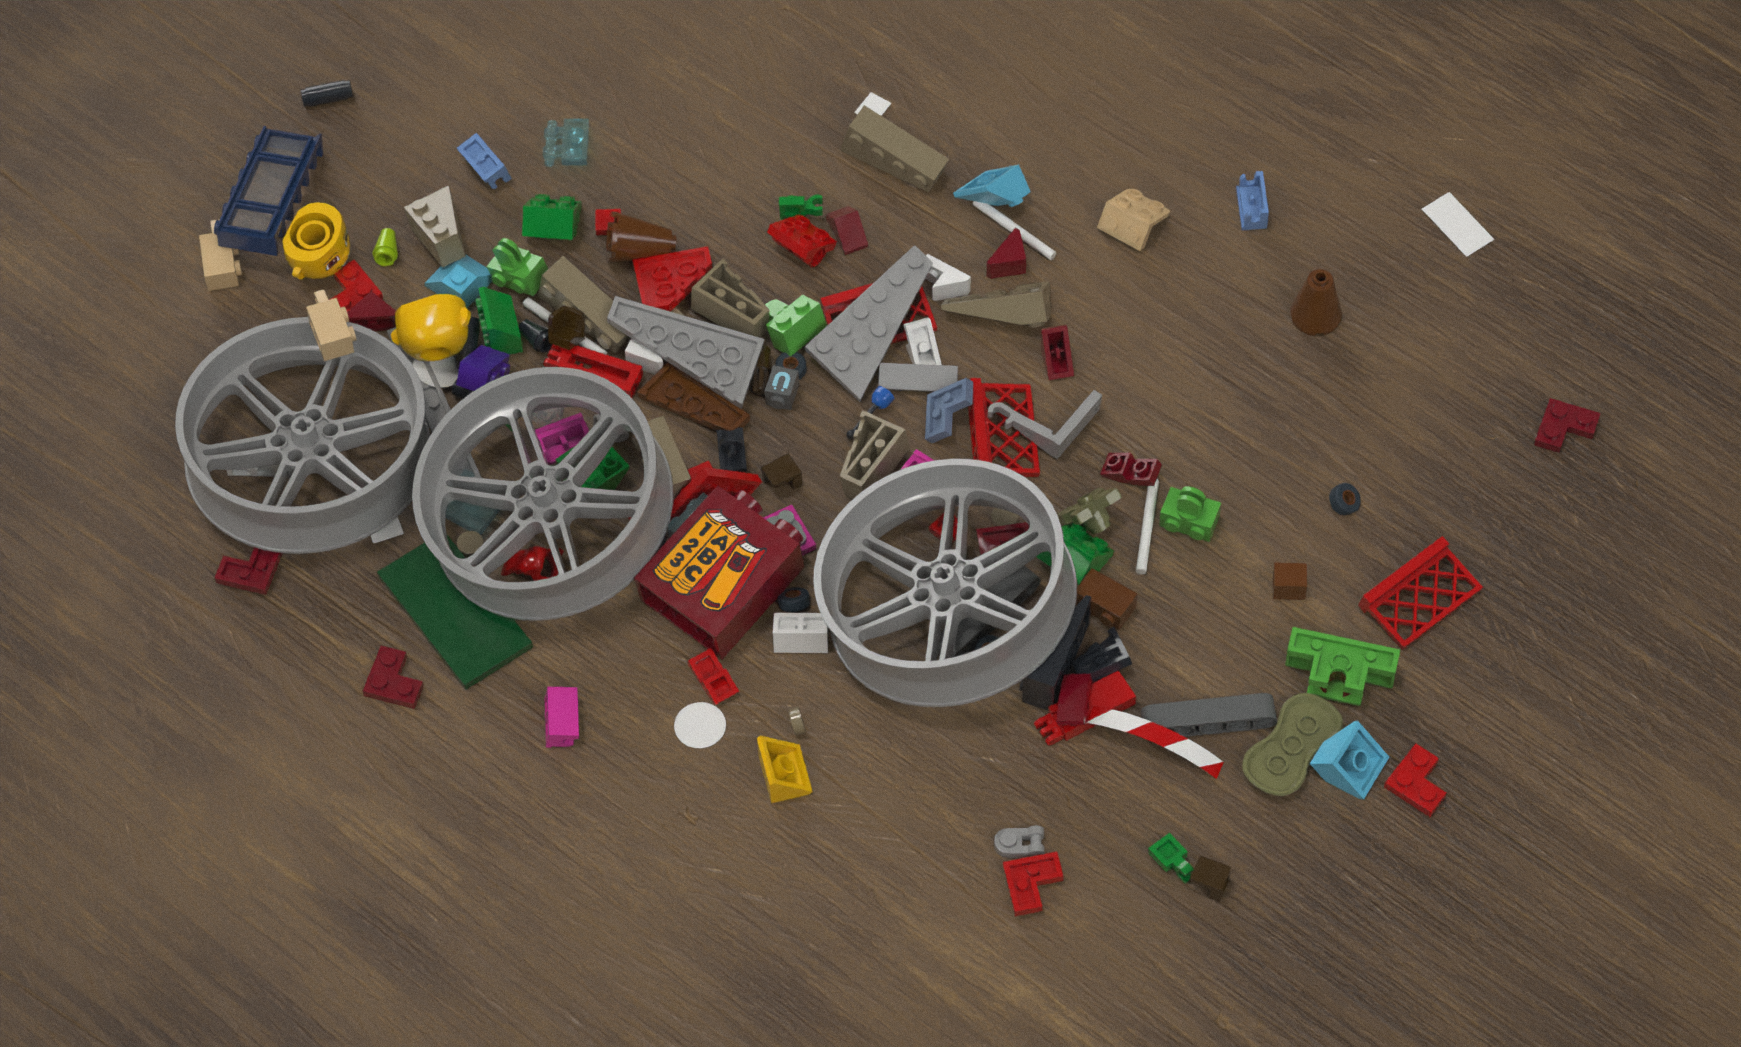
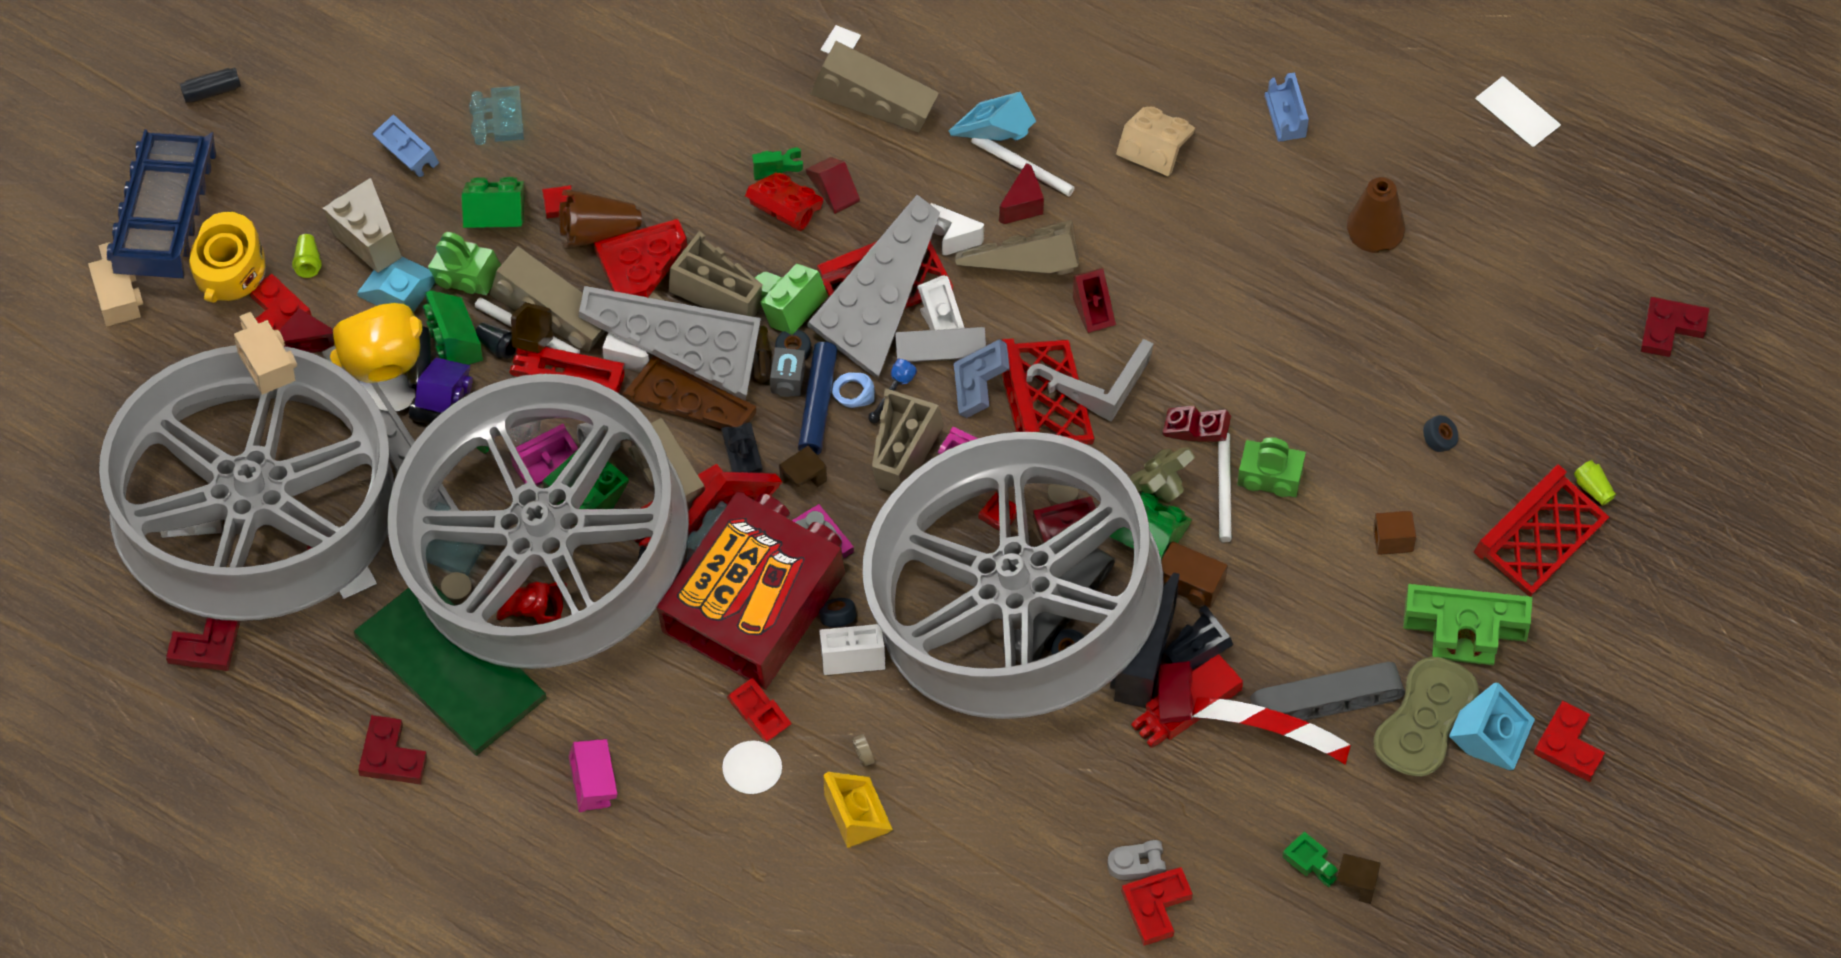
camera: 10 degrees left, 0 degrees up
none -> dark blue piece [798,342,837,455]
none -> light blue piece [832,373,875,408]
none -> lime cone [1573,460,1616,506]

